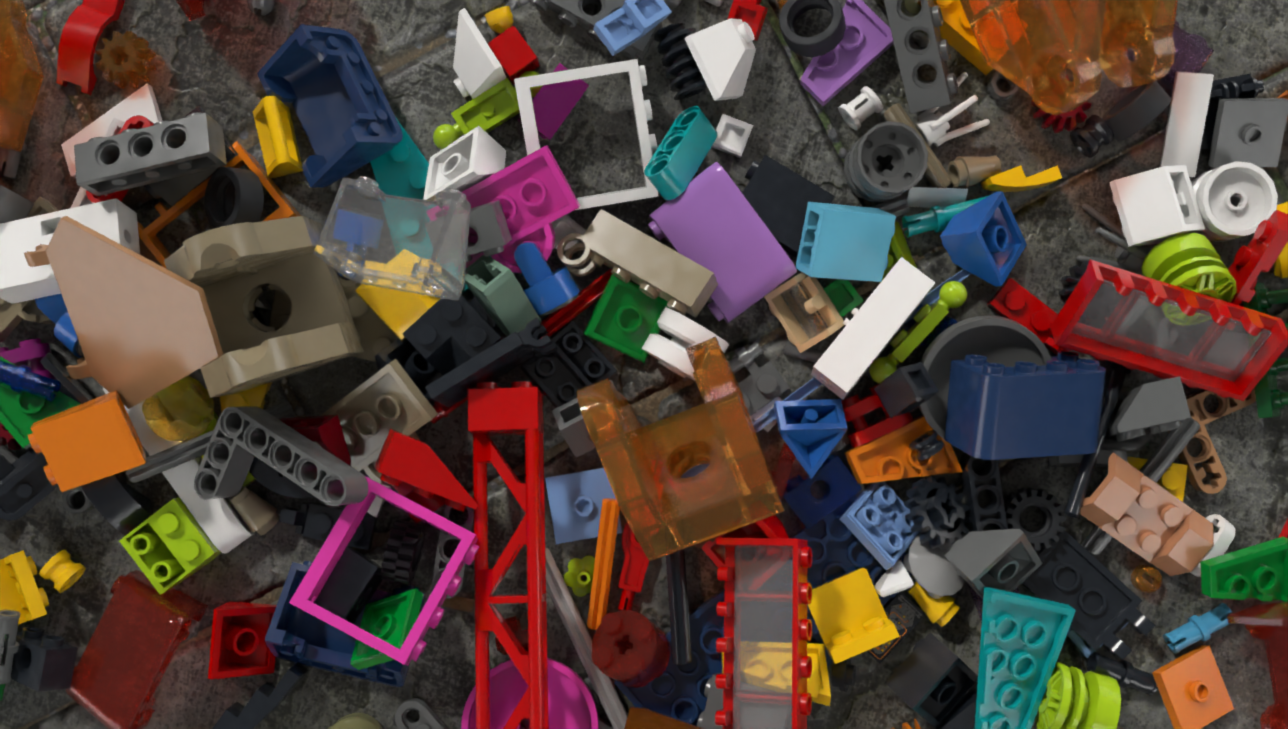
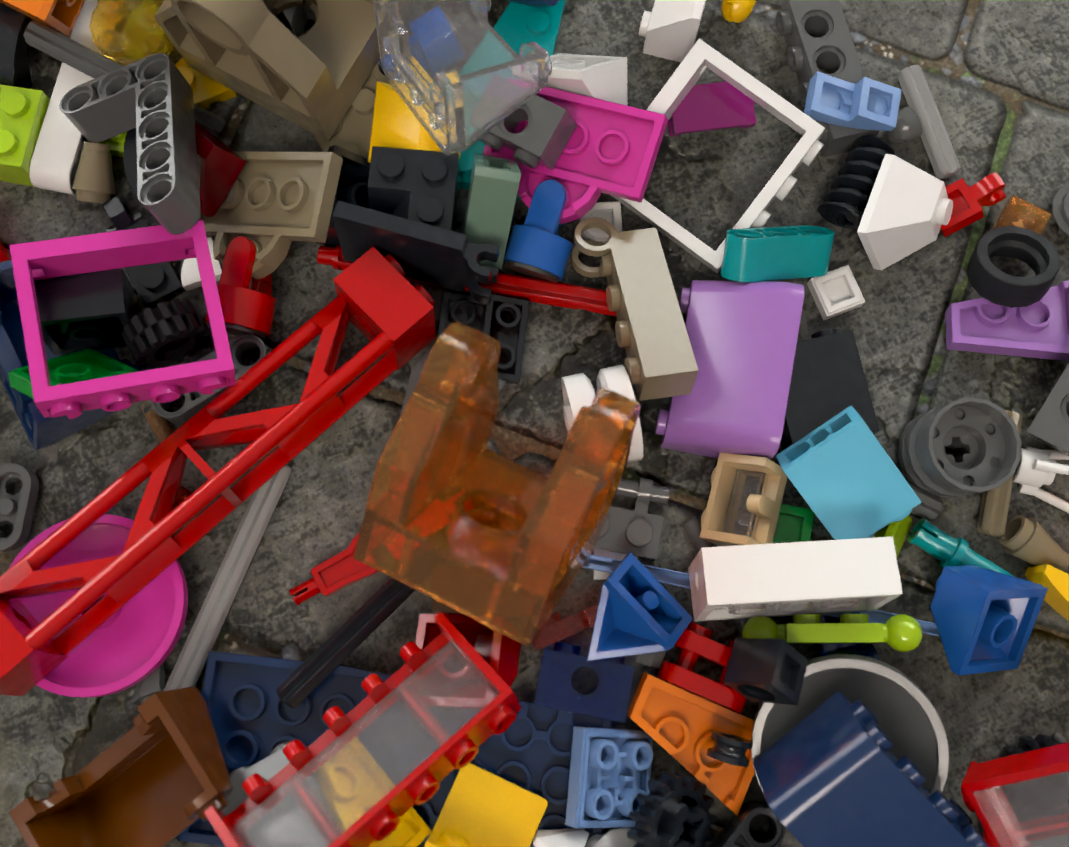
camera: 50 degrees right, 10 degrees down
red slope [374,429,478,512] -> none
lime plate [433,71,543,150] -> none
red panel [487,26,540,85] -> none
medium blue plate [545,466,622,544] -> none
lime plant [564,555,595,597] -> none
green plate [583,274,670,363] -> none
orange axle [587,498,620,630] -> none
clear red brick [592,610,670,688] -> none
white bush [838,86,883,131] -> none
white sticker [907,187,968,208] -> none
red hinge [987,278,1067,355] -> none

